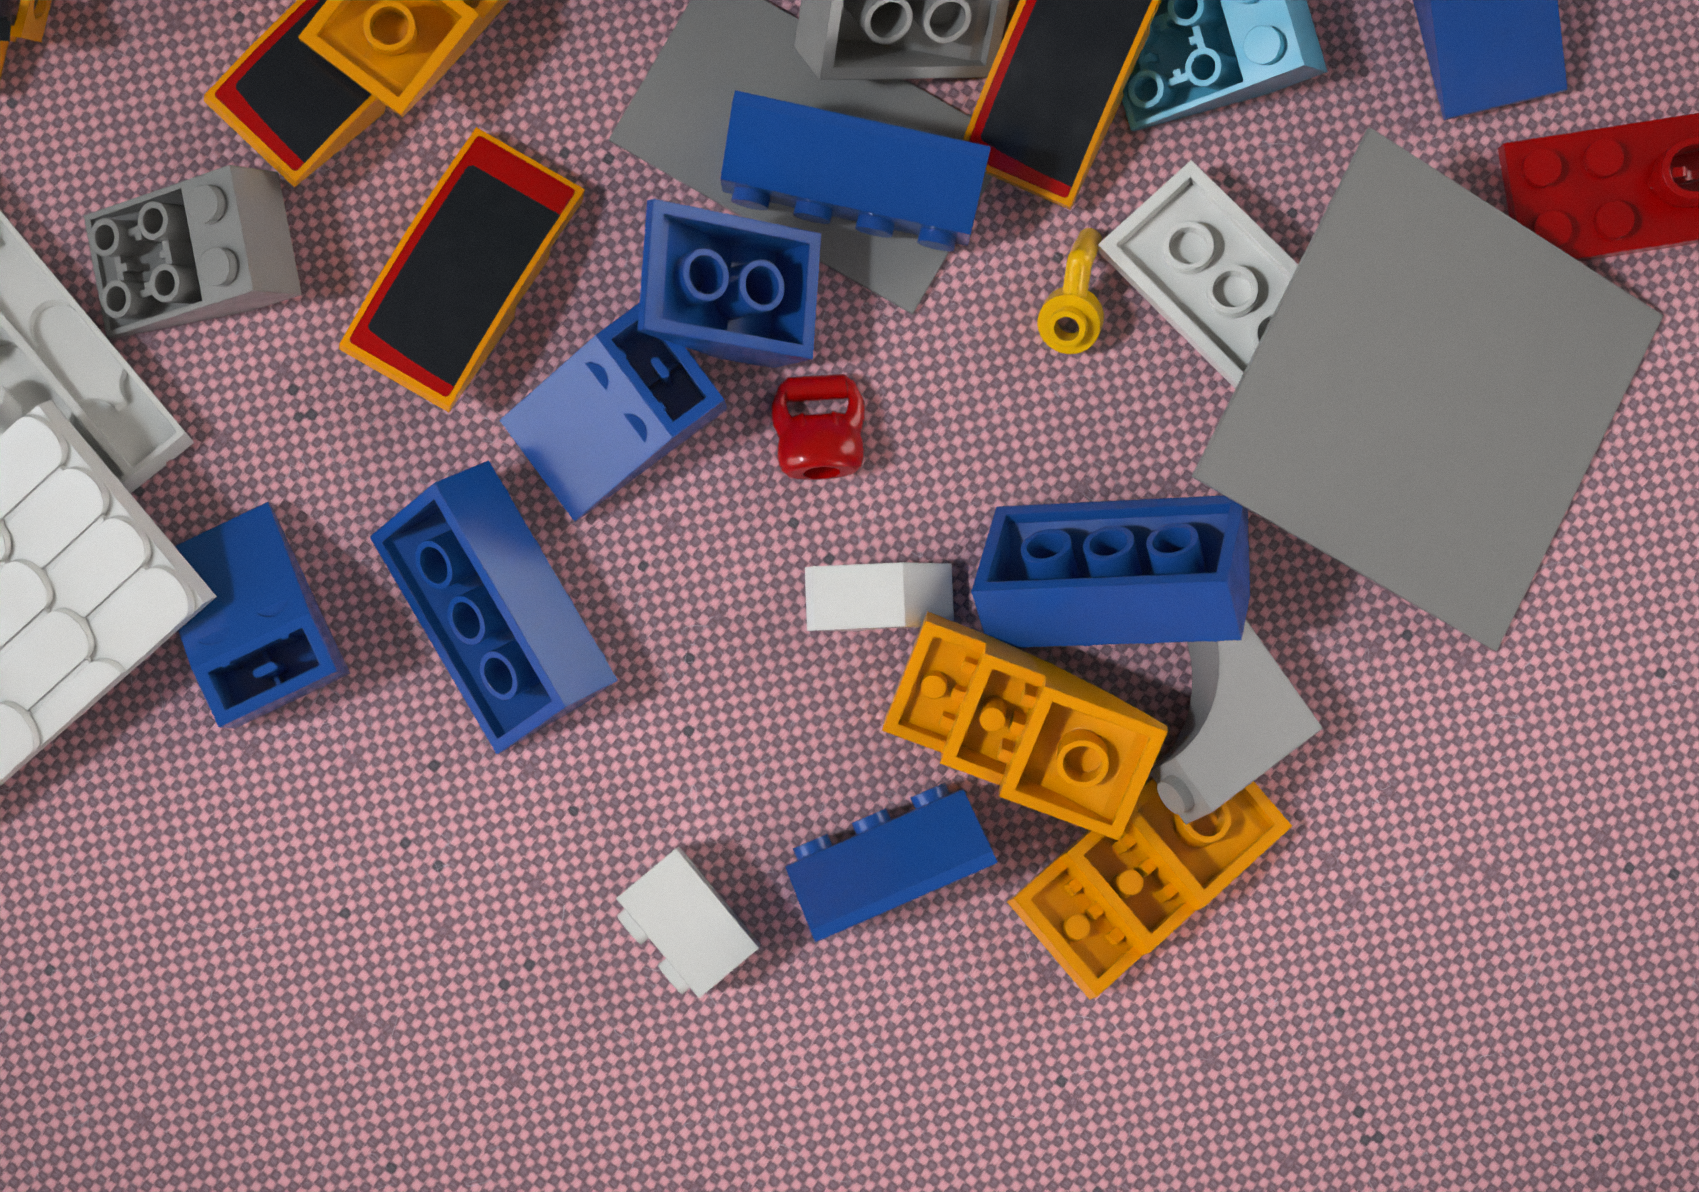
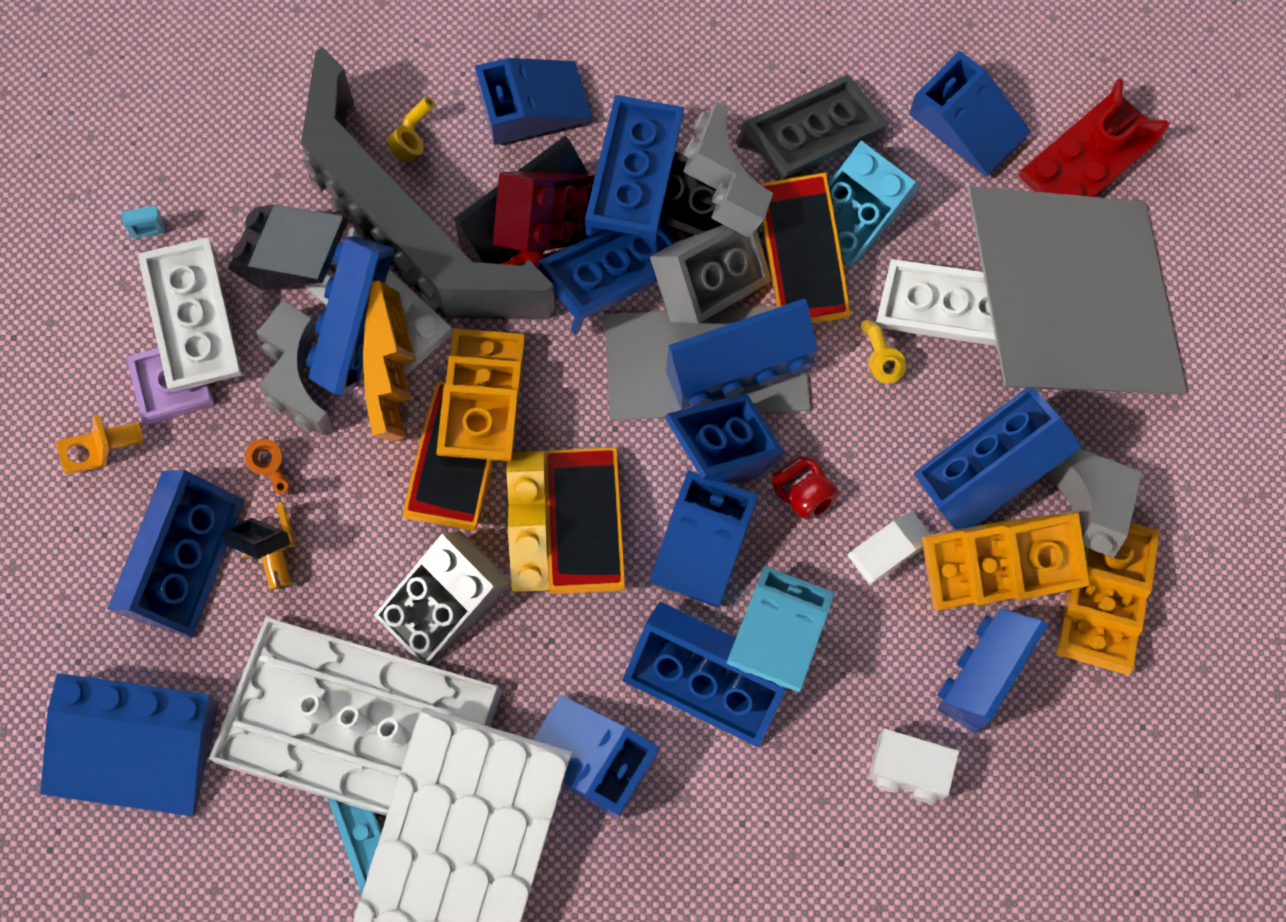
camera: 35 degrees left, 15 degrees down
none -> yellow arch [506,451,549,592]
none -> medium azure slope [726,565,834,693]

